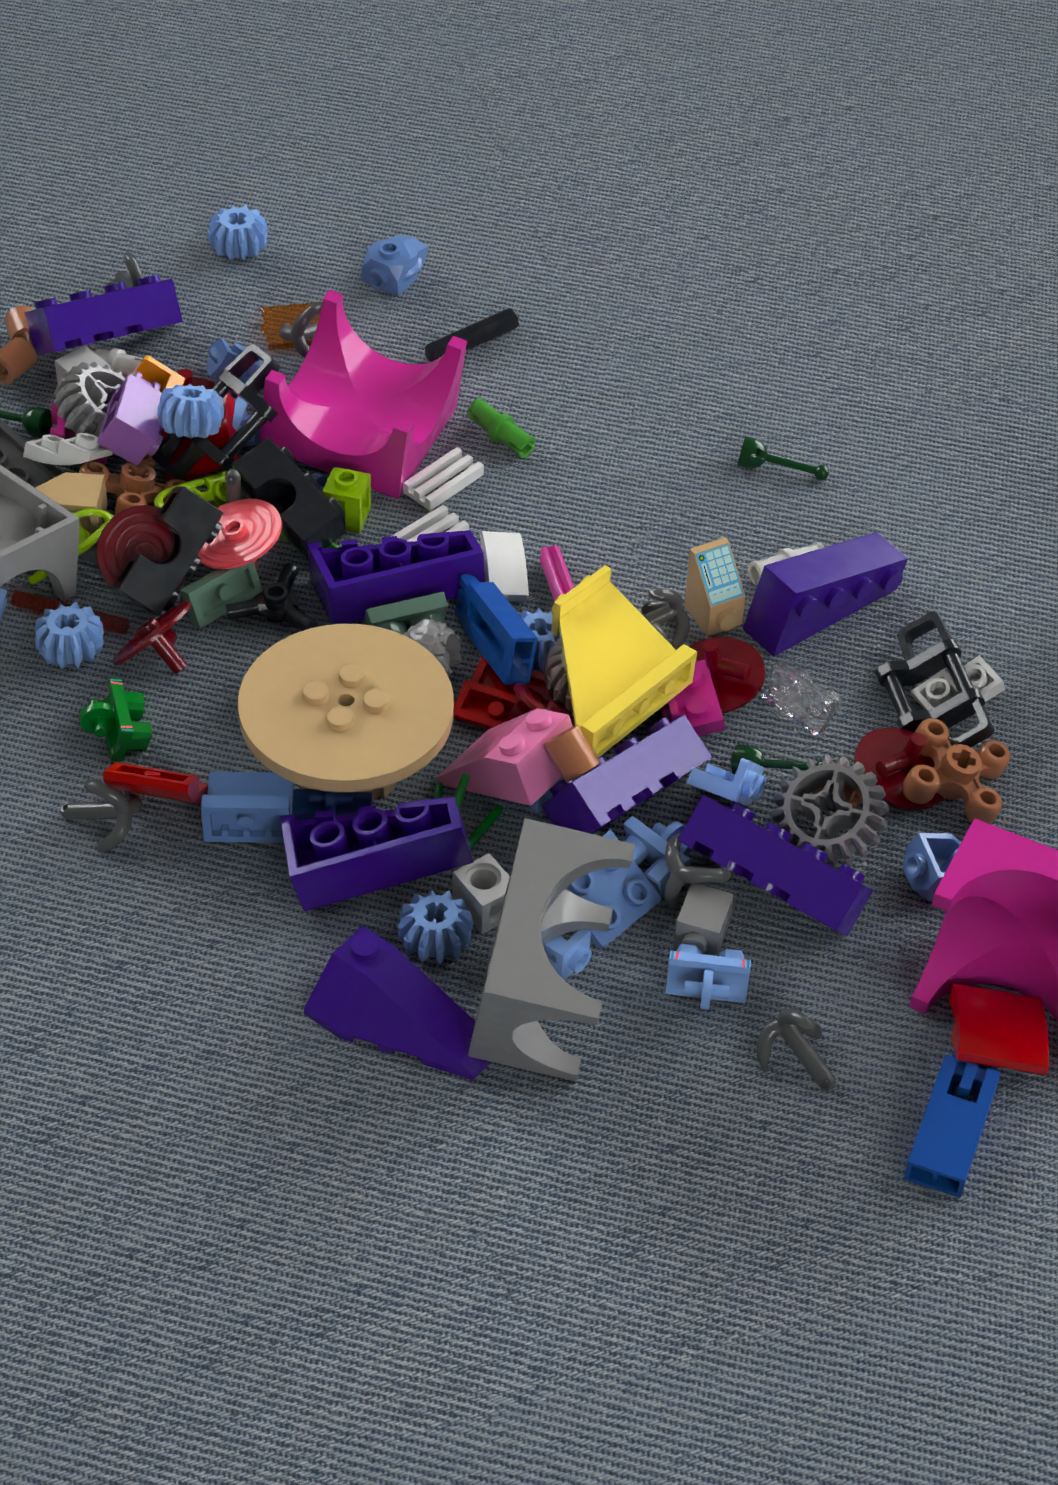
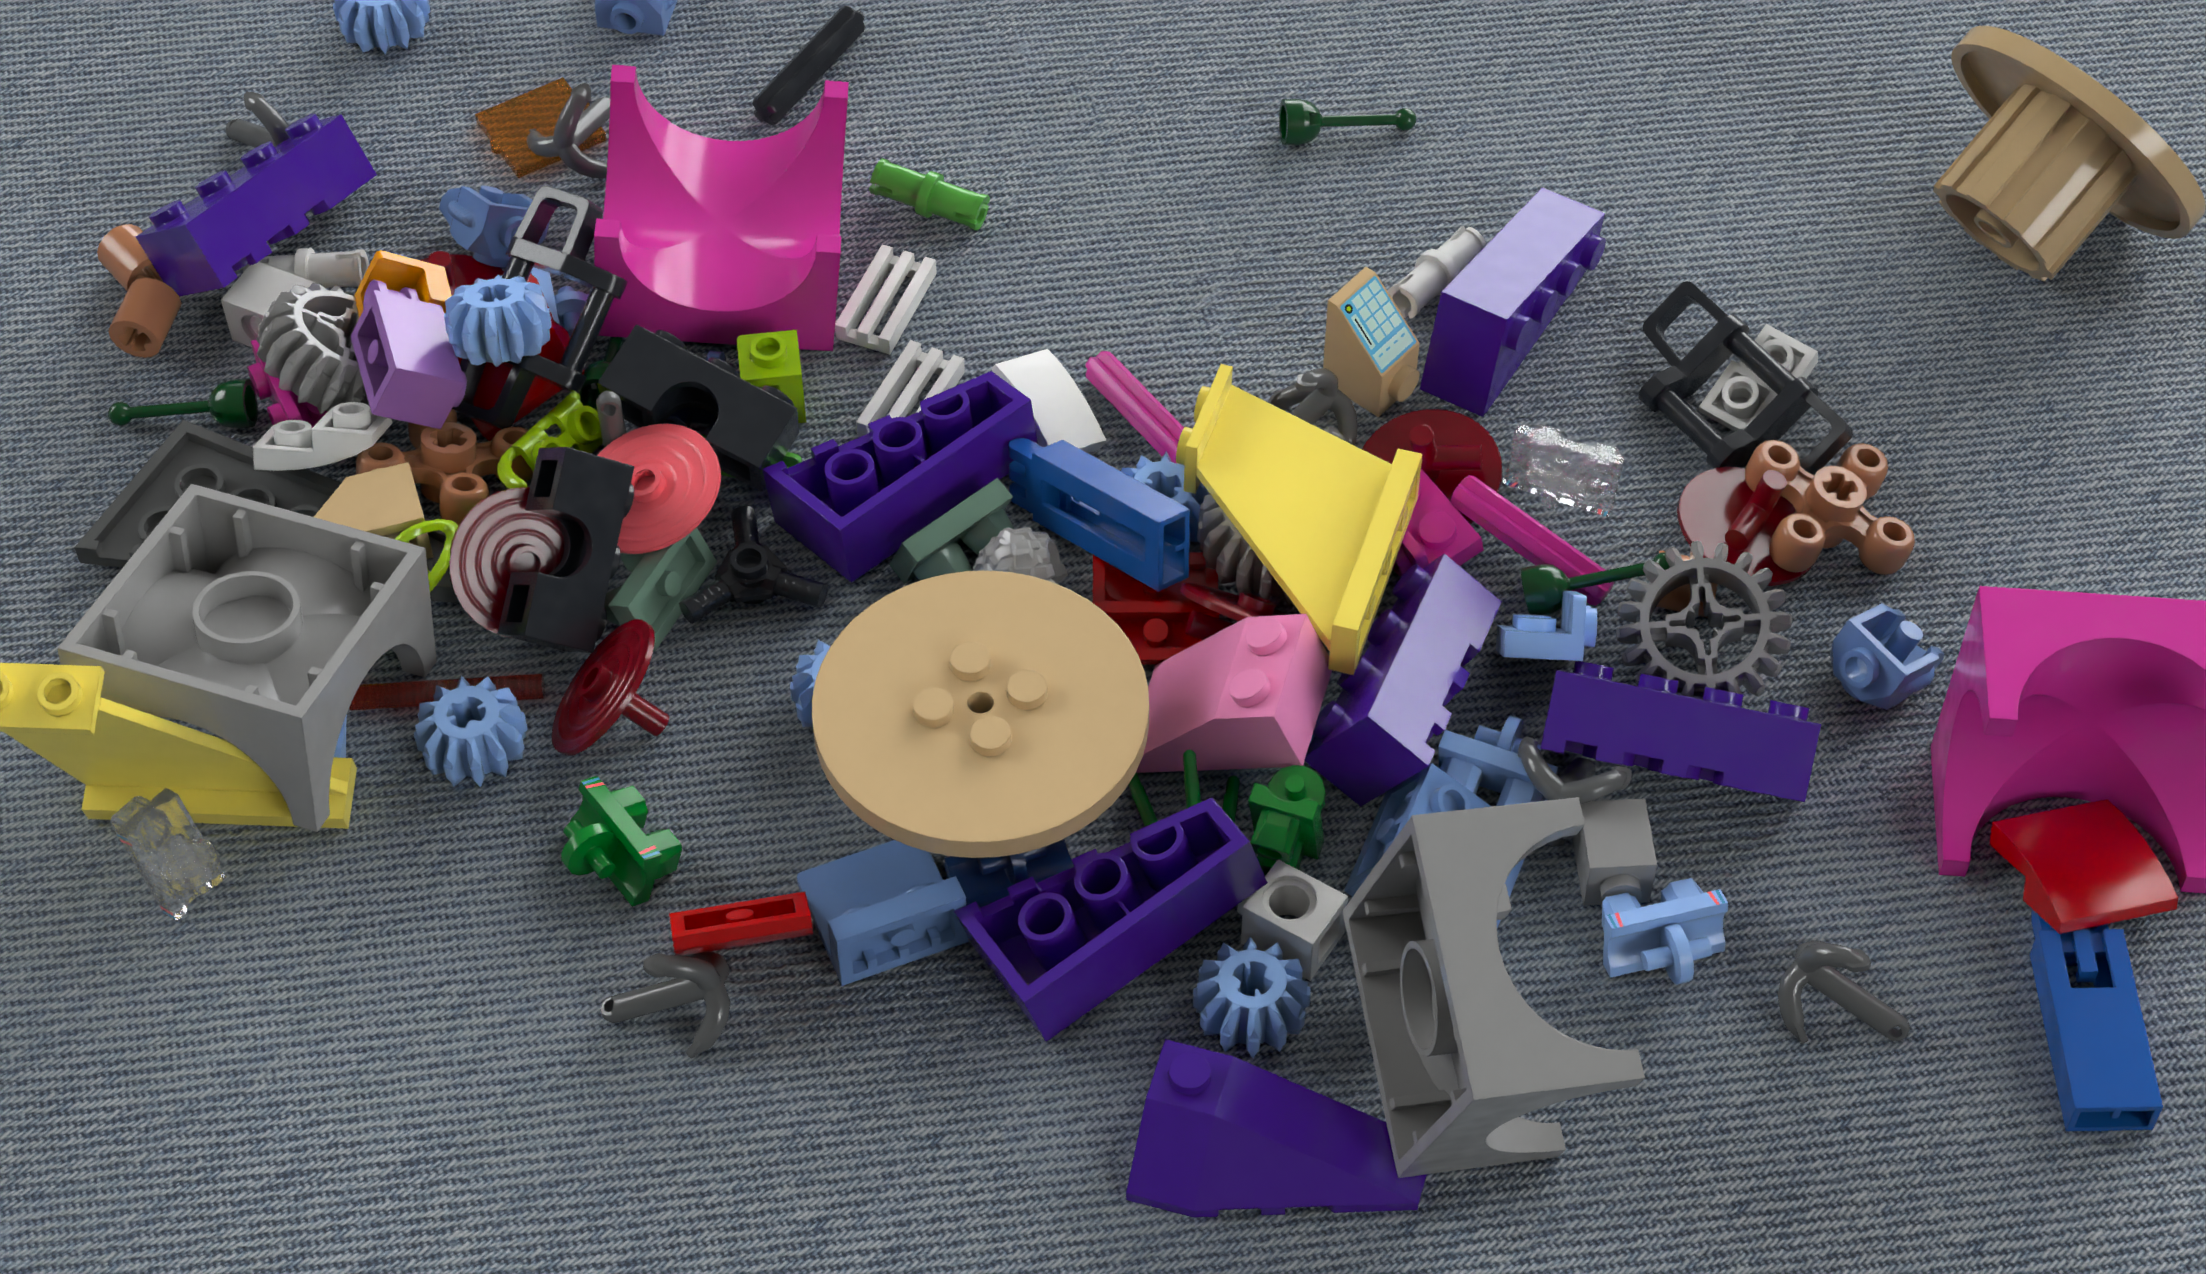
camera: 20 degrees left, 5 degrees up
nougat gear [544,725,599,782] -> none
none -> green hips [1248,765,1326,876]
none -> dark pink axle [1450,475,1614,606]

